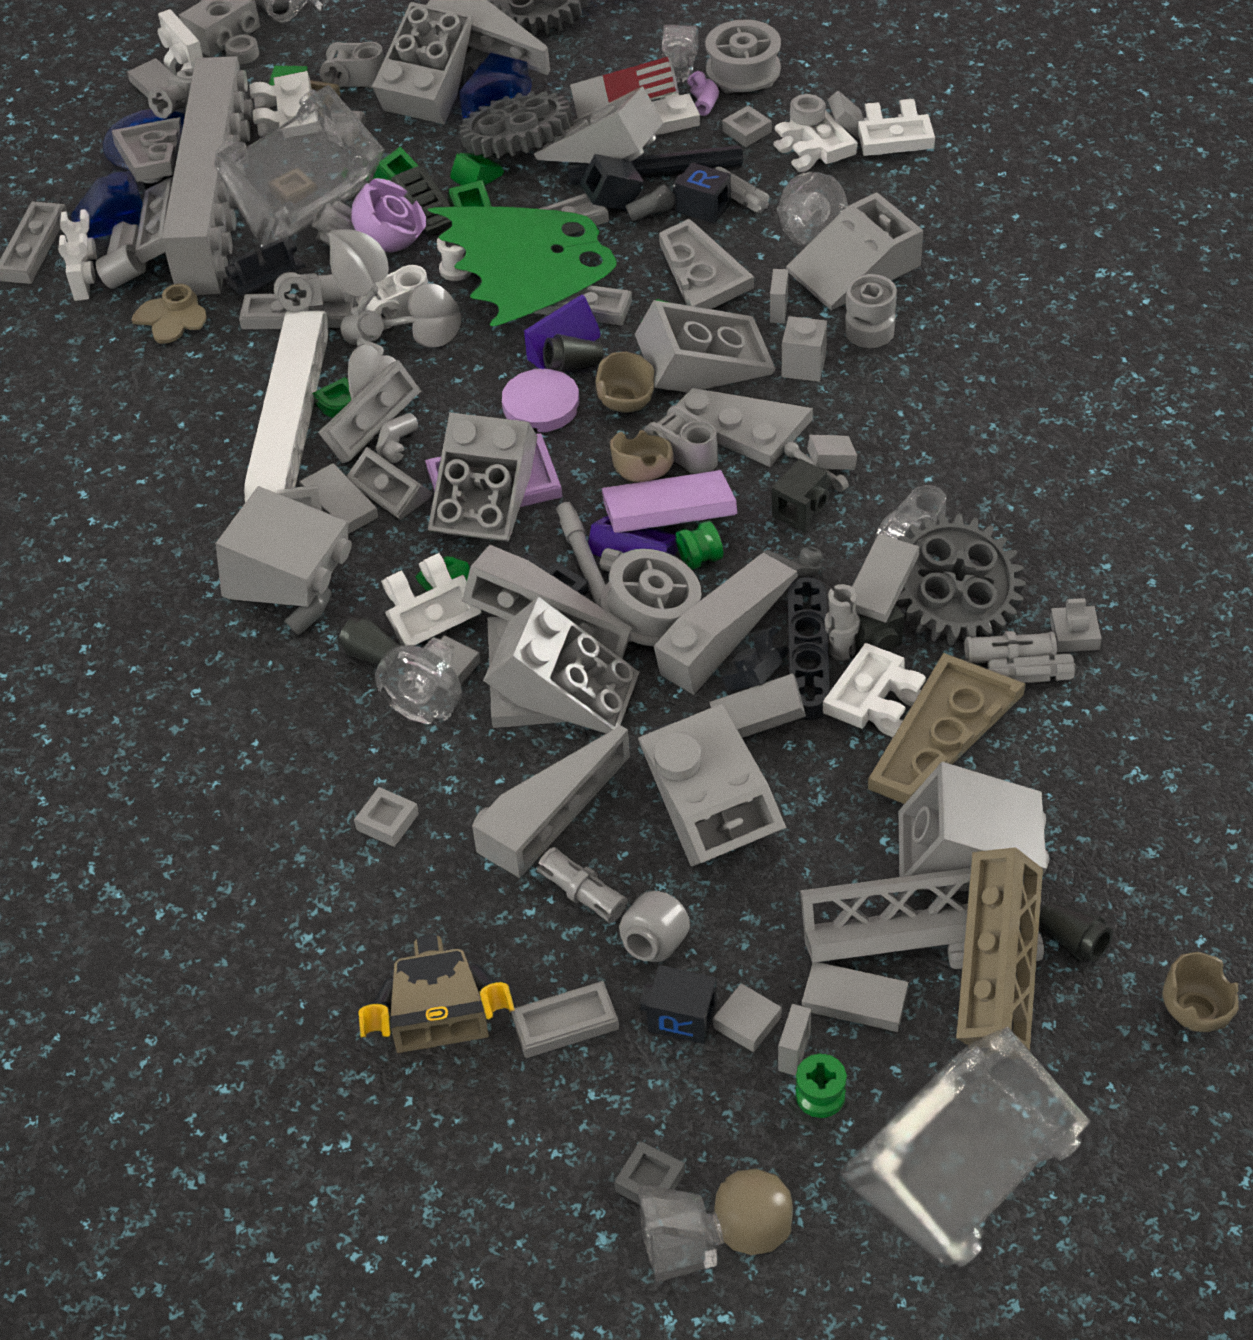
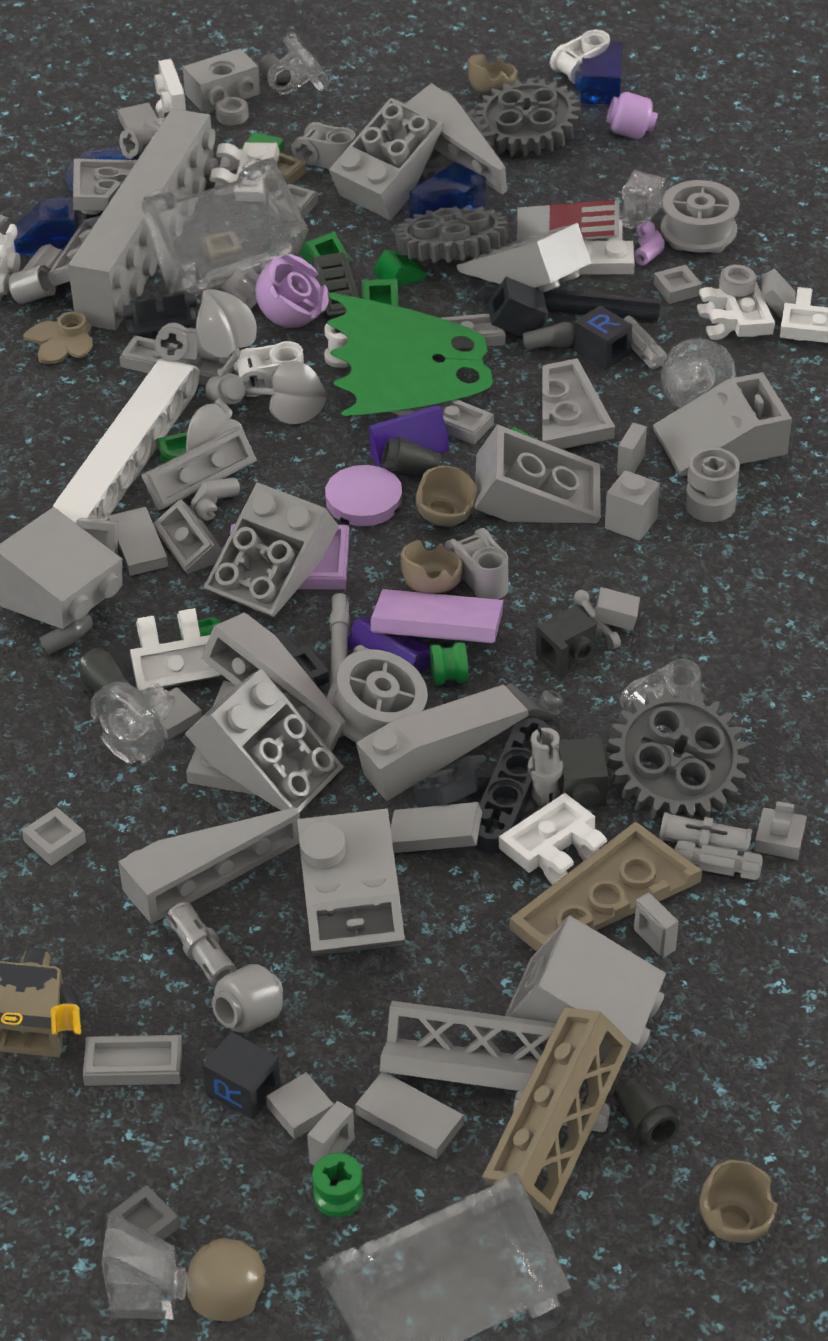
camera: 15 degrees right, 5 degrees down
light grey wing [677,388,813,467] -> none
light grey tile [852,534,919,623] -> none
none -> light grey tile [634,892,679,958]

